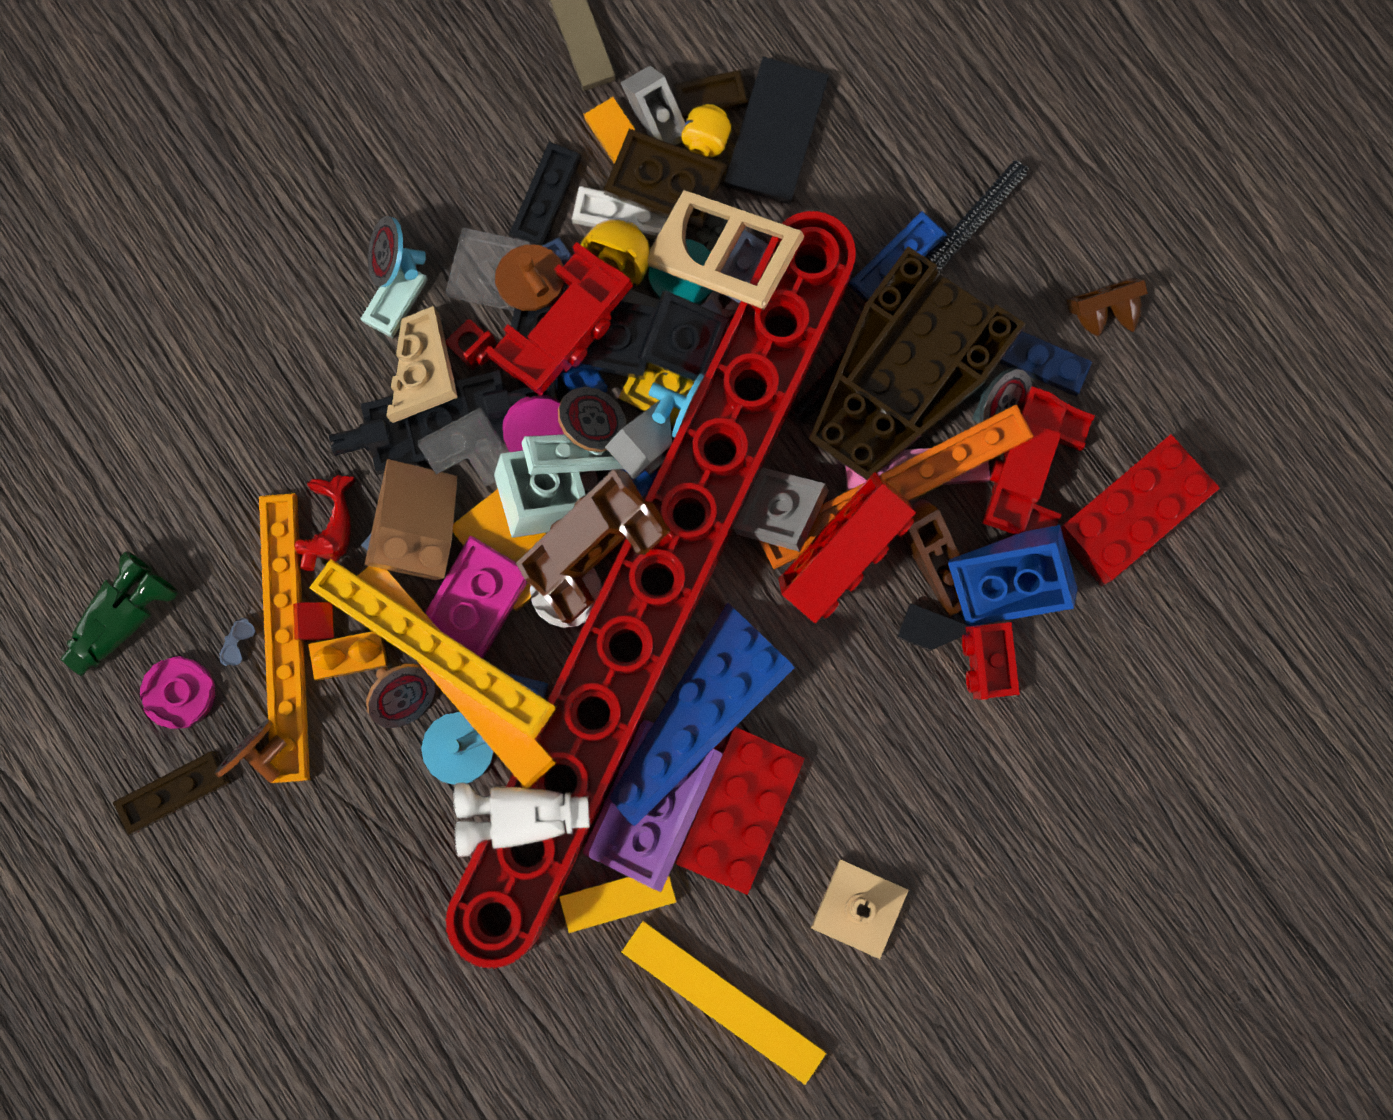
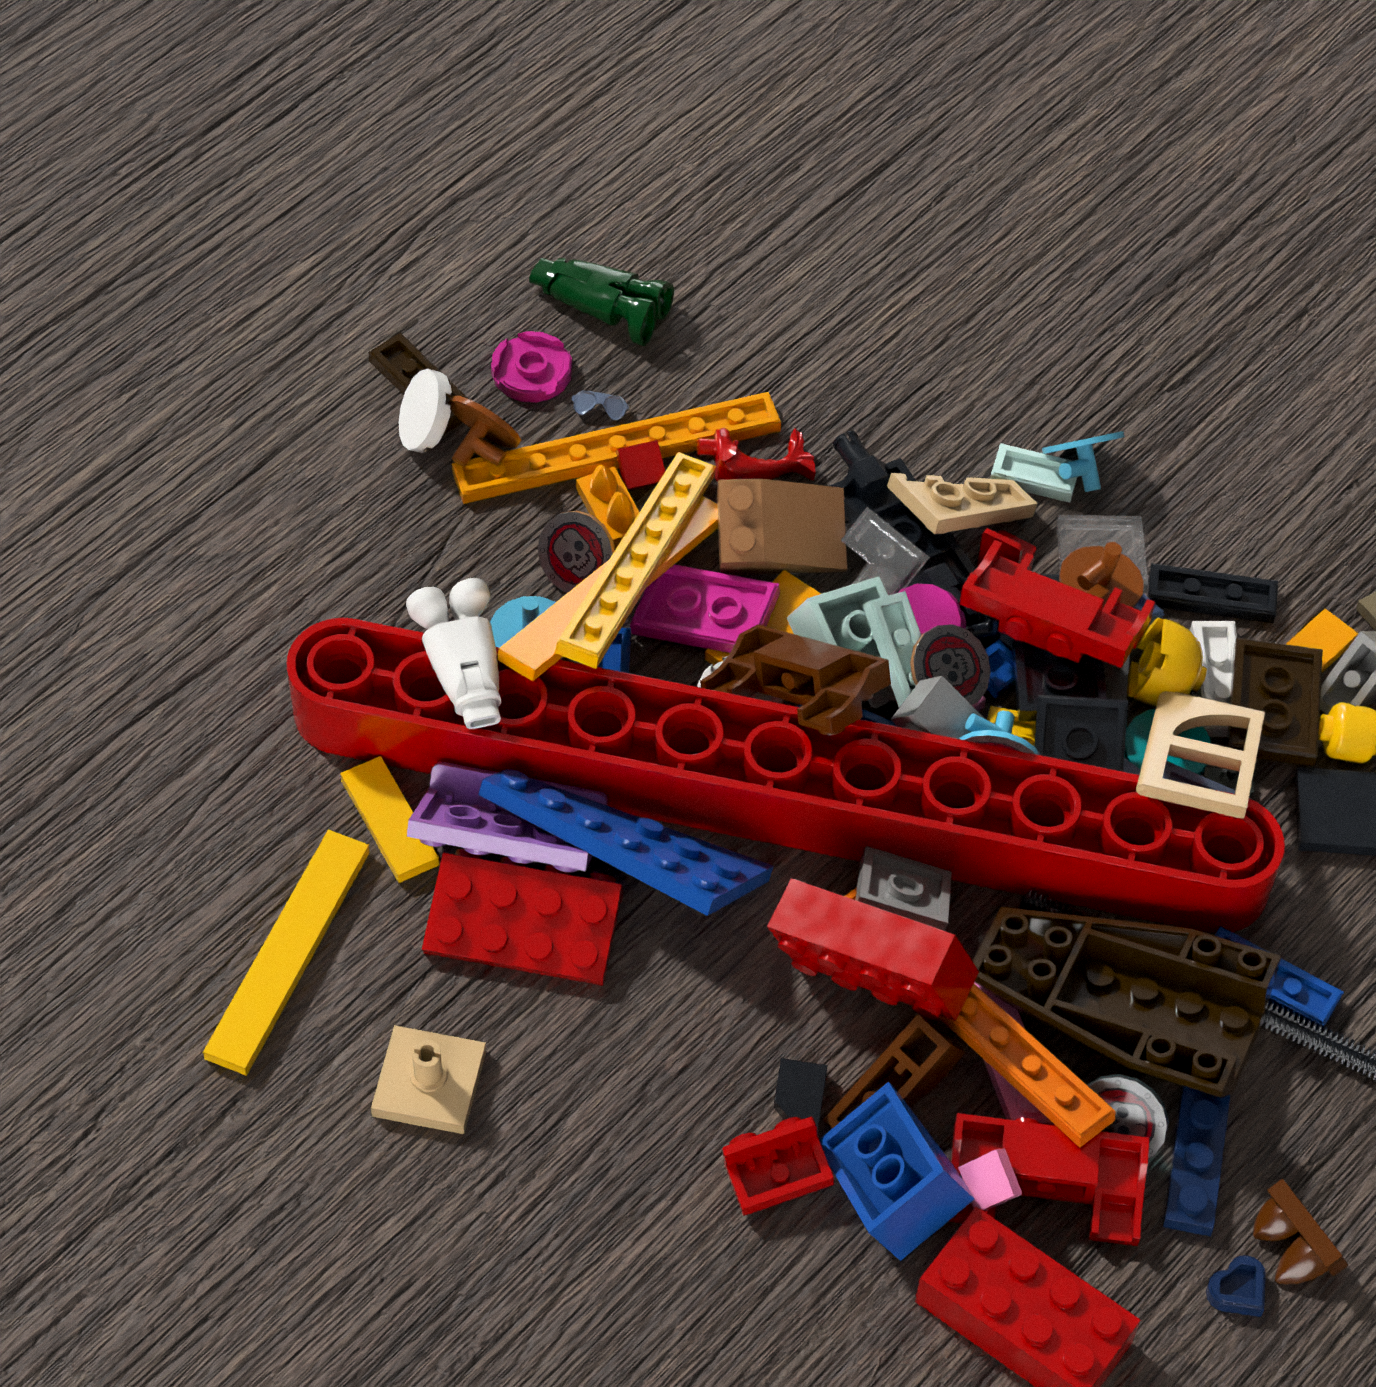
camera: 75 degrees right, 25 degrees down
none -> white tile [399,369,452,453]
none -> bright pink tile [958,1148,1022,1212]
none -> dark blue tile [1206,1255,1266,1317]

